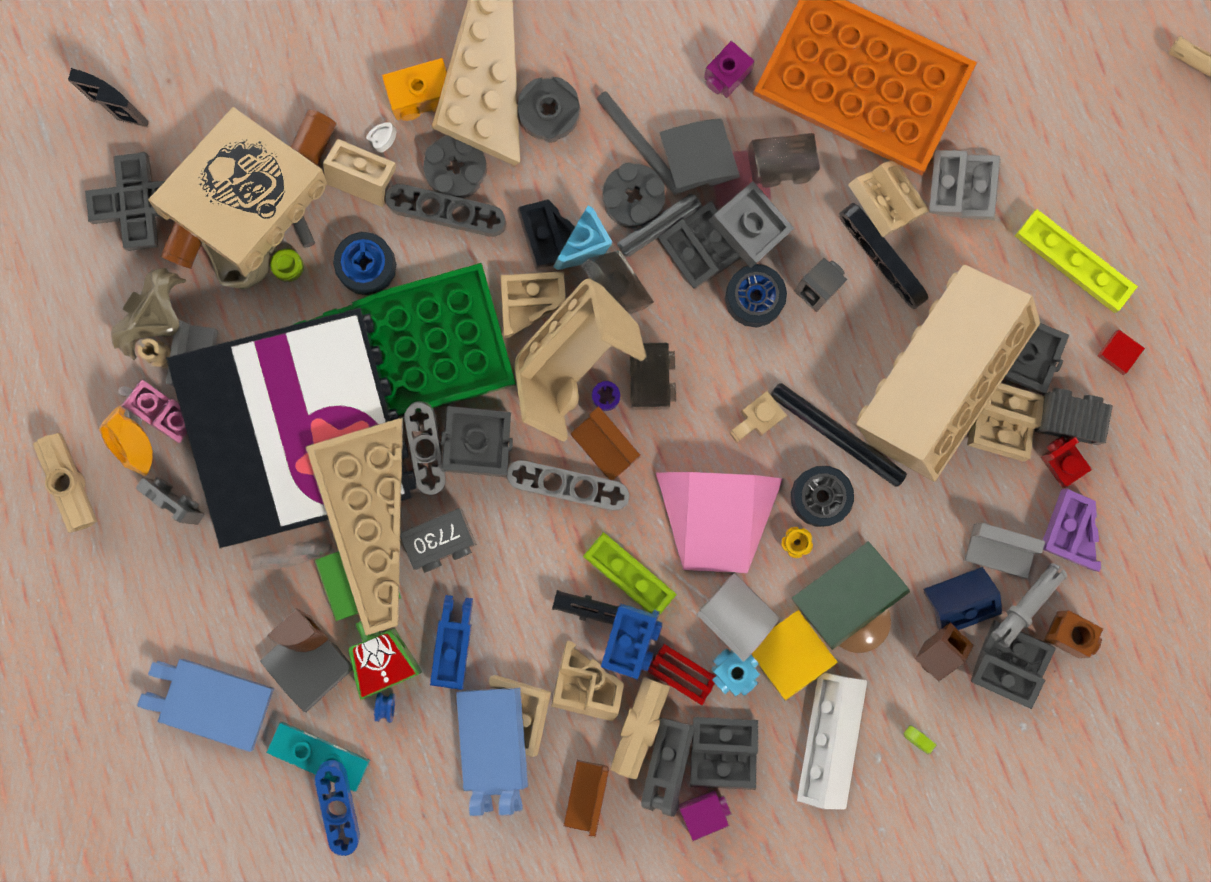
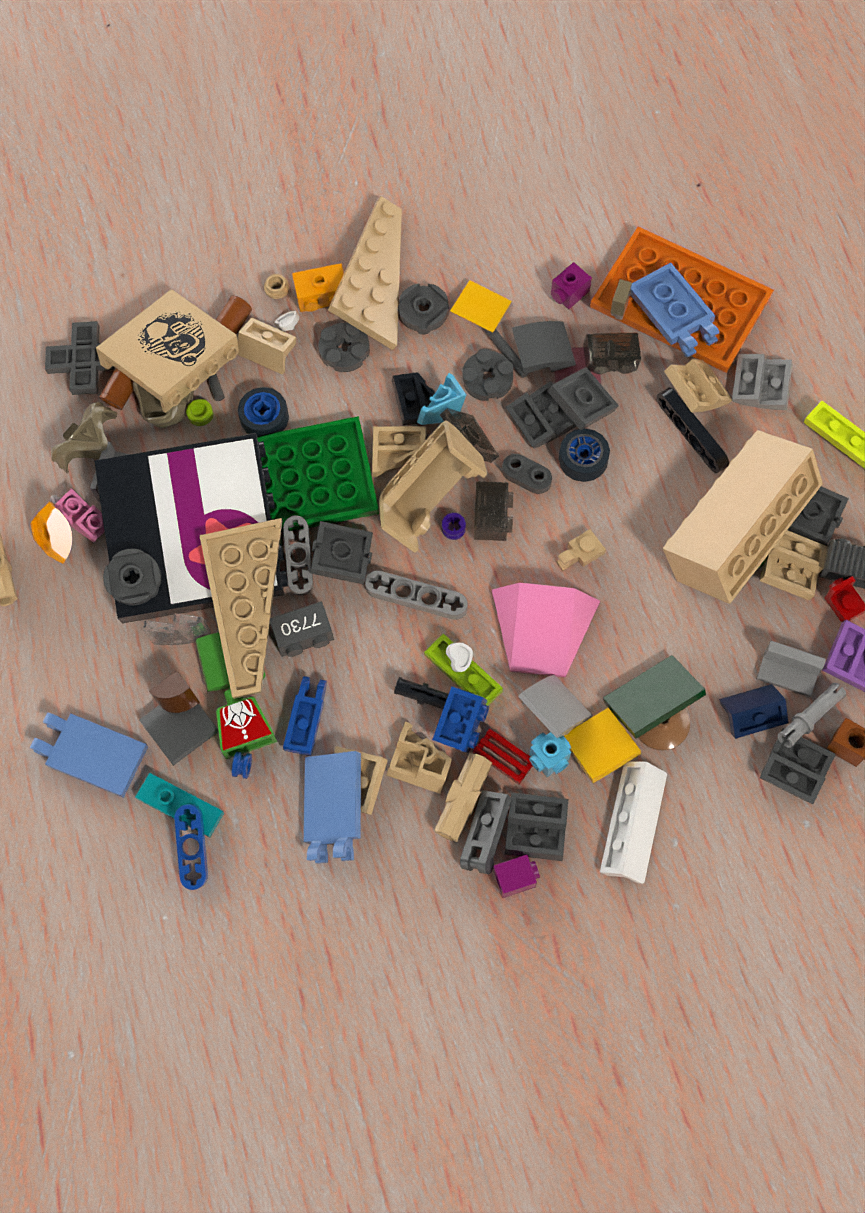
camera: 10 degrees right, 15 degrees down
black slope [68,68,149,127] -> none
dark grey wing [136,477,205,525] -> none
tan pin [138,339,171,369] -> none
dark grey beam [385,184,506,237] -> none
dark orange panel [563,760,609,837] -> none
dark orange panel [571,406,641,480] -> none
dark grey axle [618,194,702,257] -> none
black axle [771,383,907,487] -> none
yellow plate [781,527,813,558] -> none
wheel [791,466,854,527] -> none
dark grey slope [794,258,847,313] -> none
lime tile [903,725,937,754] -> none
reddish brown brick [915,623,974,682] -> none
none -> dark grey plate [103,549,161,606]
none -> tan plate [264,274,289,299]
none -> white piece [446,643,473,672]
none -> yellow sticker [450,280,512,333]
none -> dark grey plate [502,454,552,494]
none -> dark tan piece [610,279,632,320]
none -> medium blue tile [630,263,719,358]

